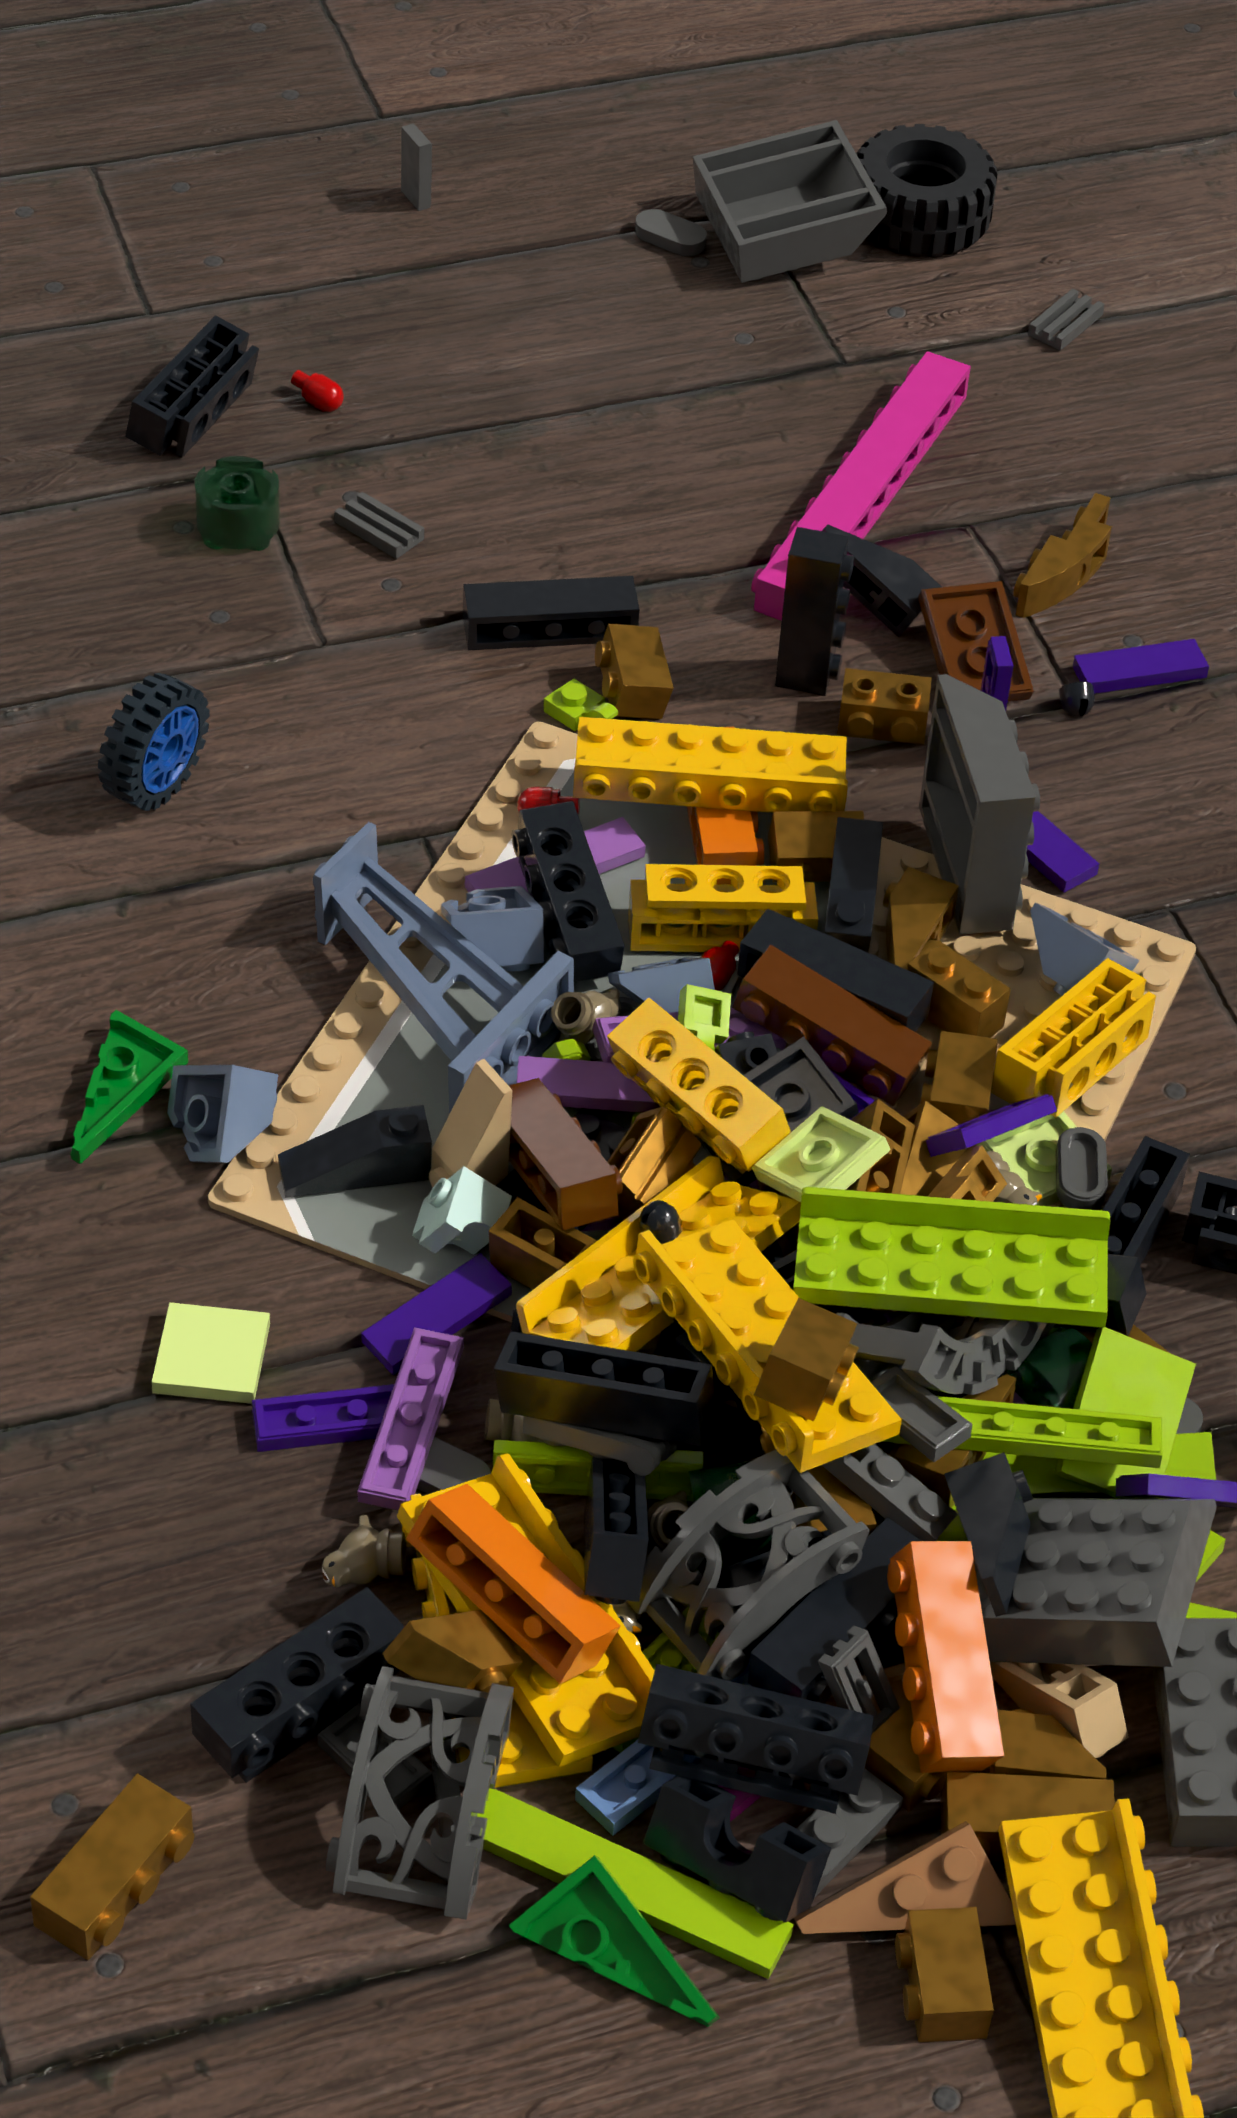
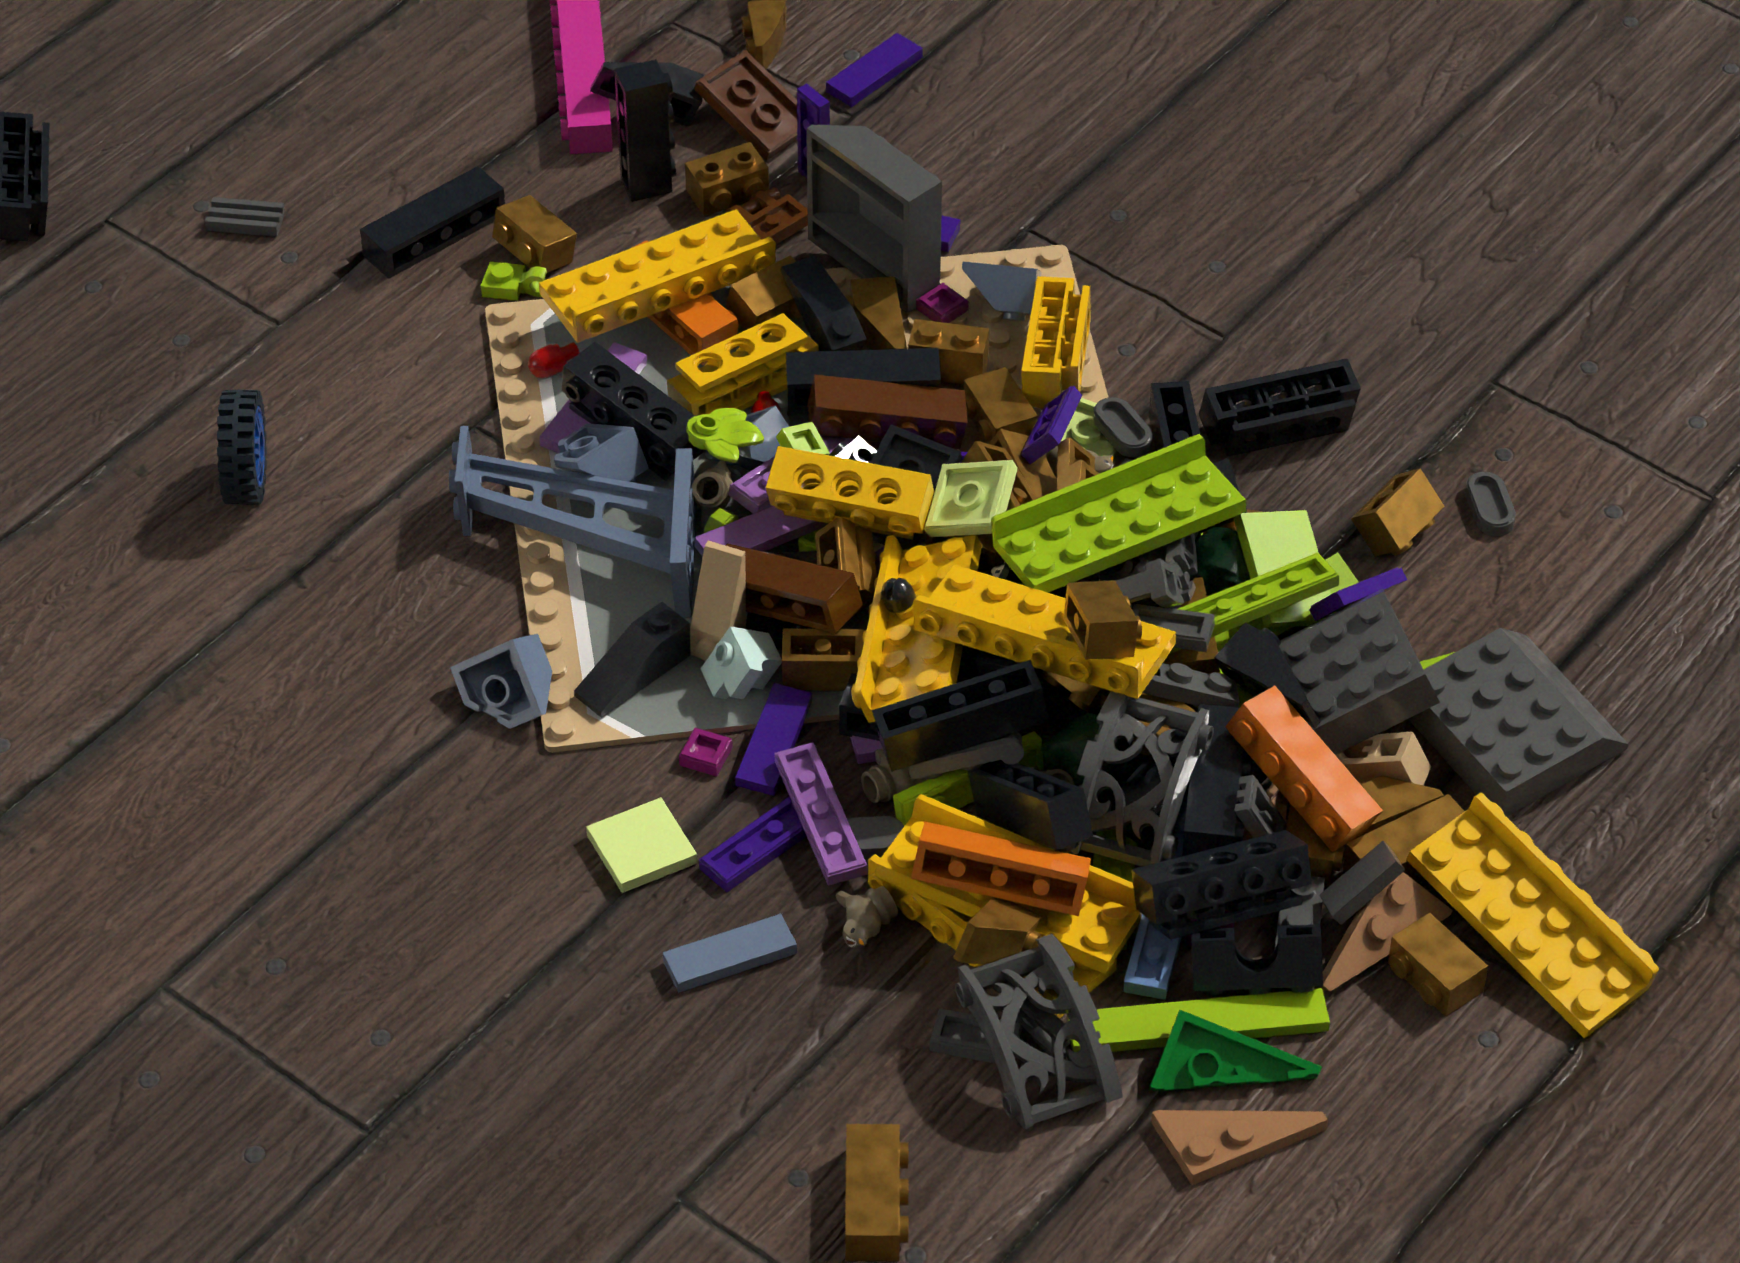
camera: 30 degrees left, 0 degrees up
green wing [70,1010,188,1164] -> none
black brick [190,1587,405,1783] -> none
clear green brick [195,456,280,551] -> none
red cylinder [291,370,344,412] -> none
black hinge [1059,682,1095,716] -> none
none -> sand blue tile [663,914,797,993]
none -> magenta tile [679,728,733,777]
none -> lime plate [686,408,764,463]
none -> reddish brown plate [726,187,808,244]
none -> magenta tile [916,283,969,323]
none -> medium nougat wing [1151,1110,1328,1185]
none -> dark grey tile [1319,841,1405,925]

